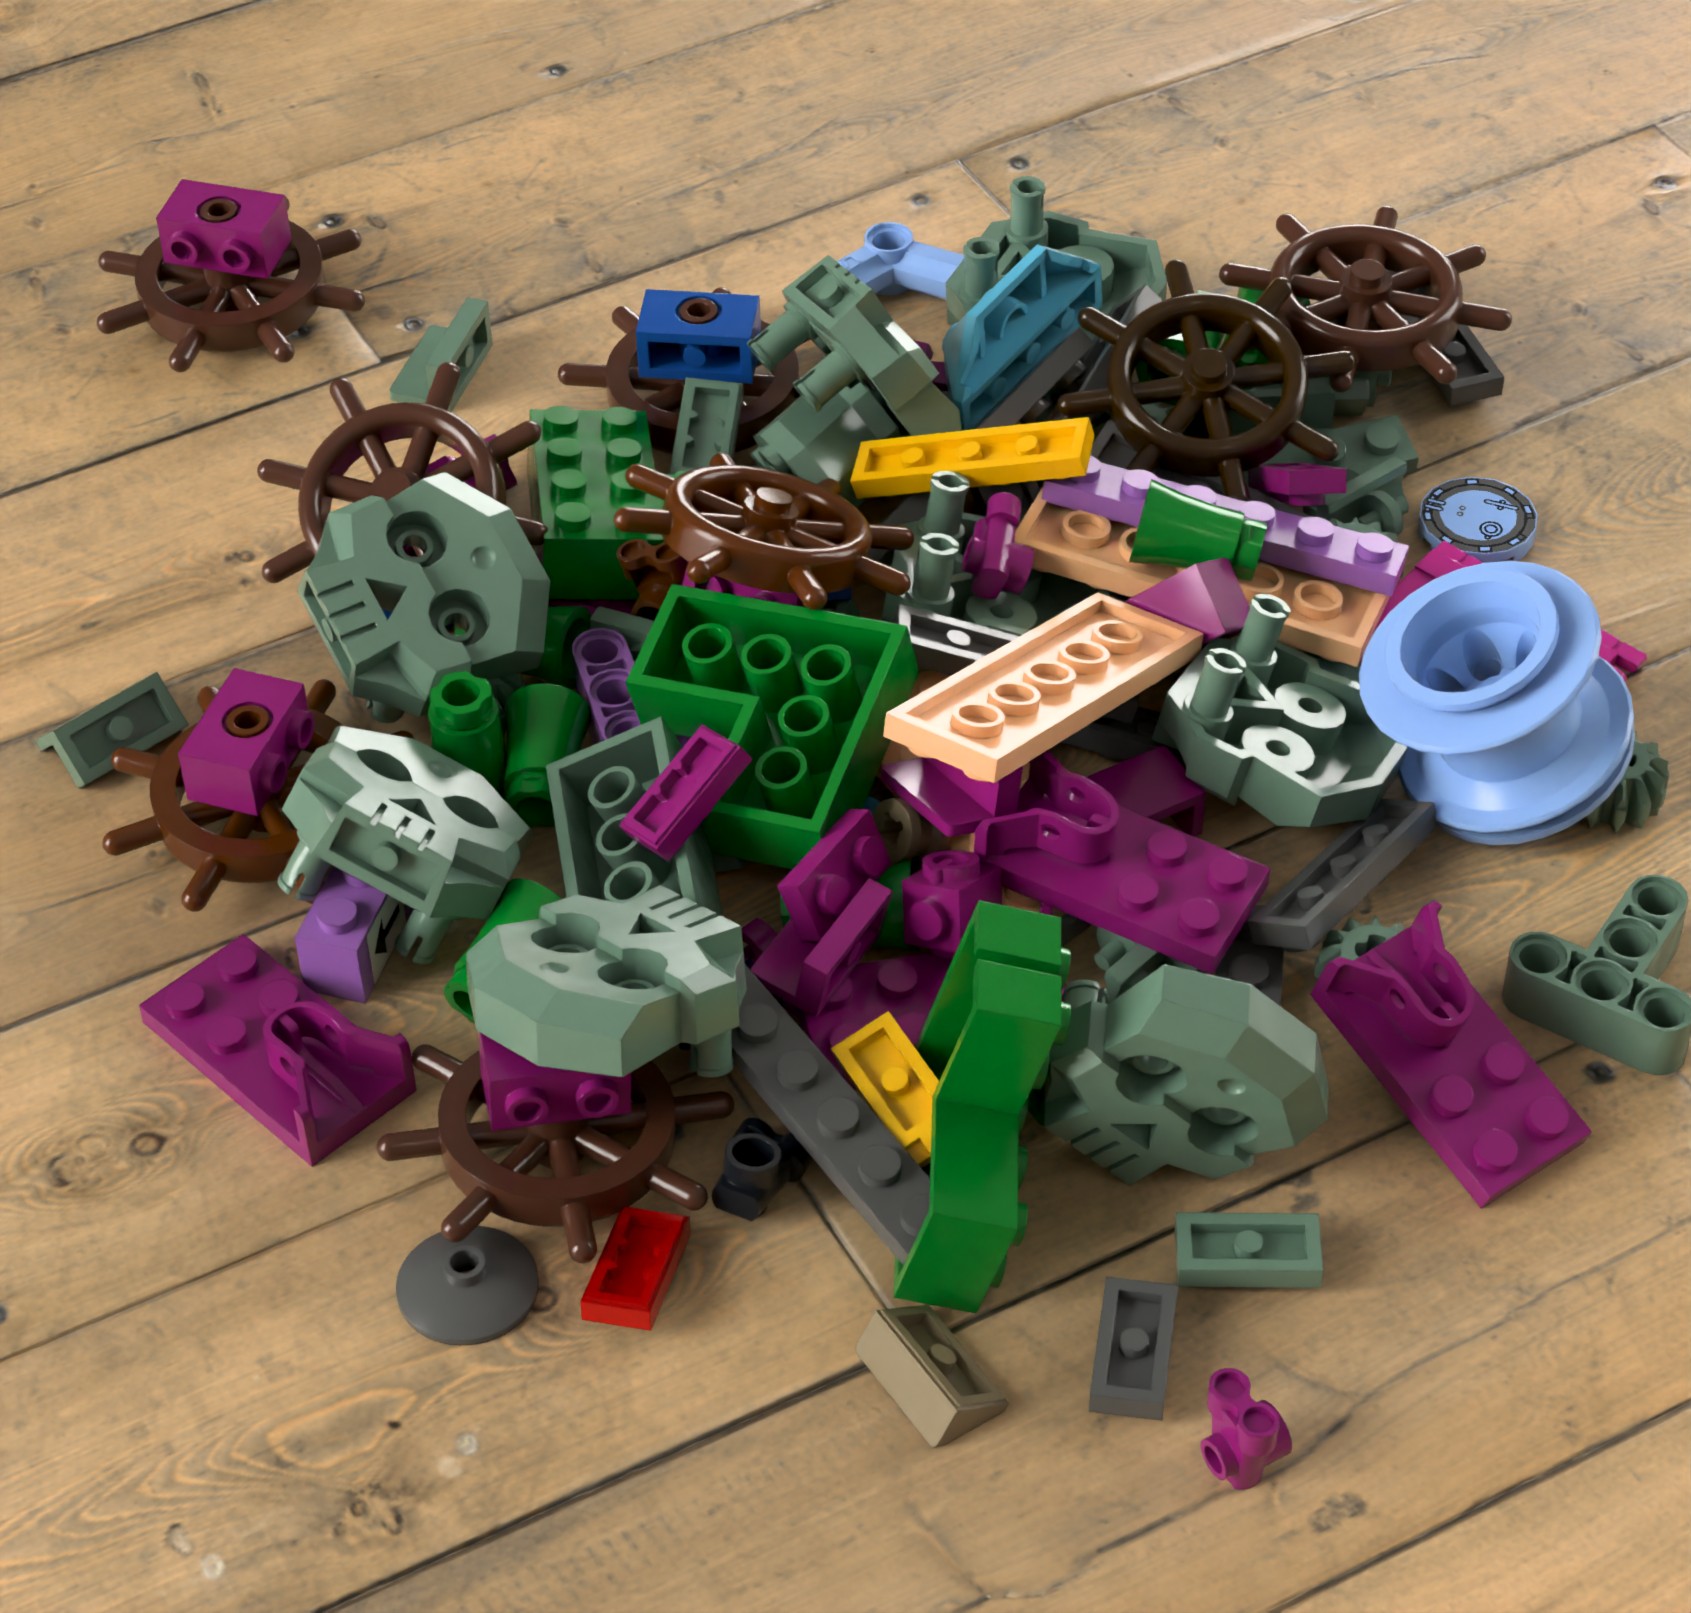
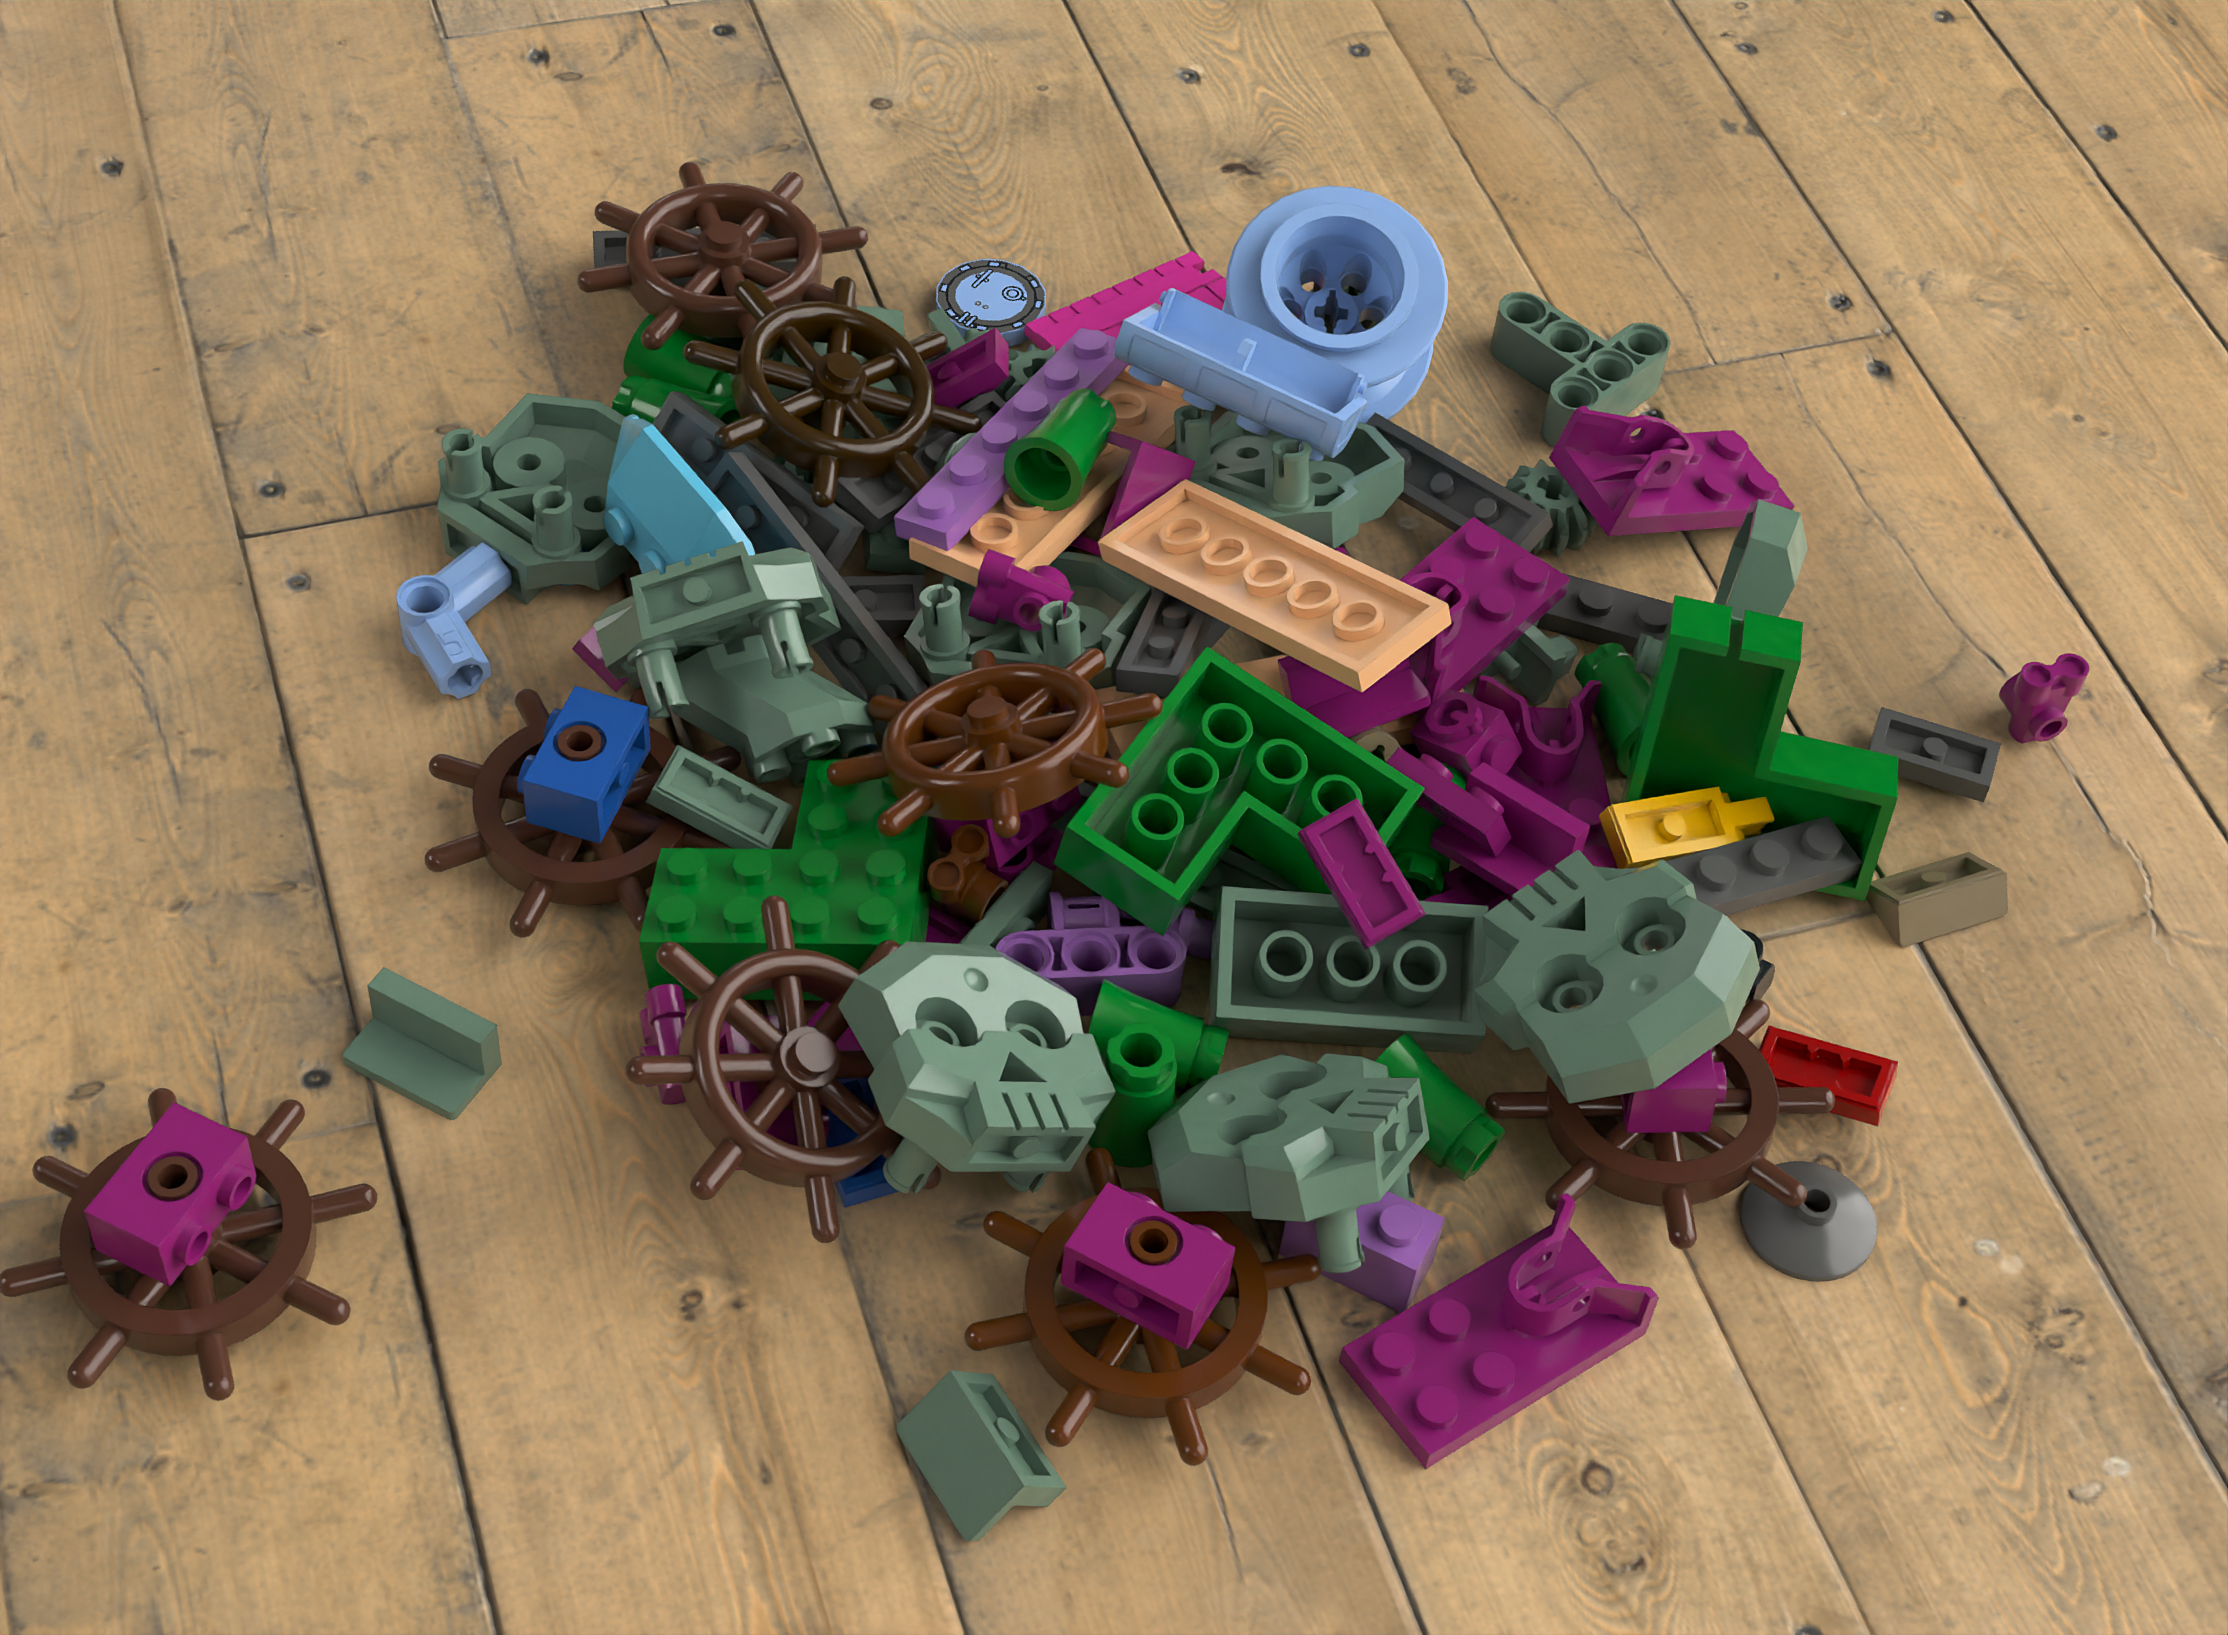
camera: 85 degrees left, 5 degrees up
yellow plate [850,417,1095,499] -> none
sand green plate [1175,1212,1323,1288] -> none
none -> light blue container [1114,288,1368,461]

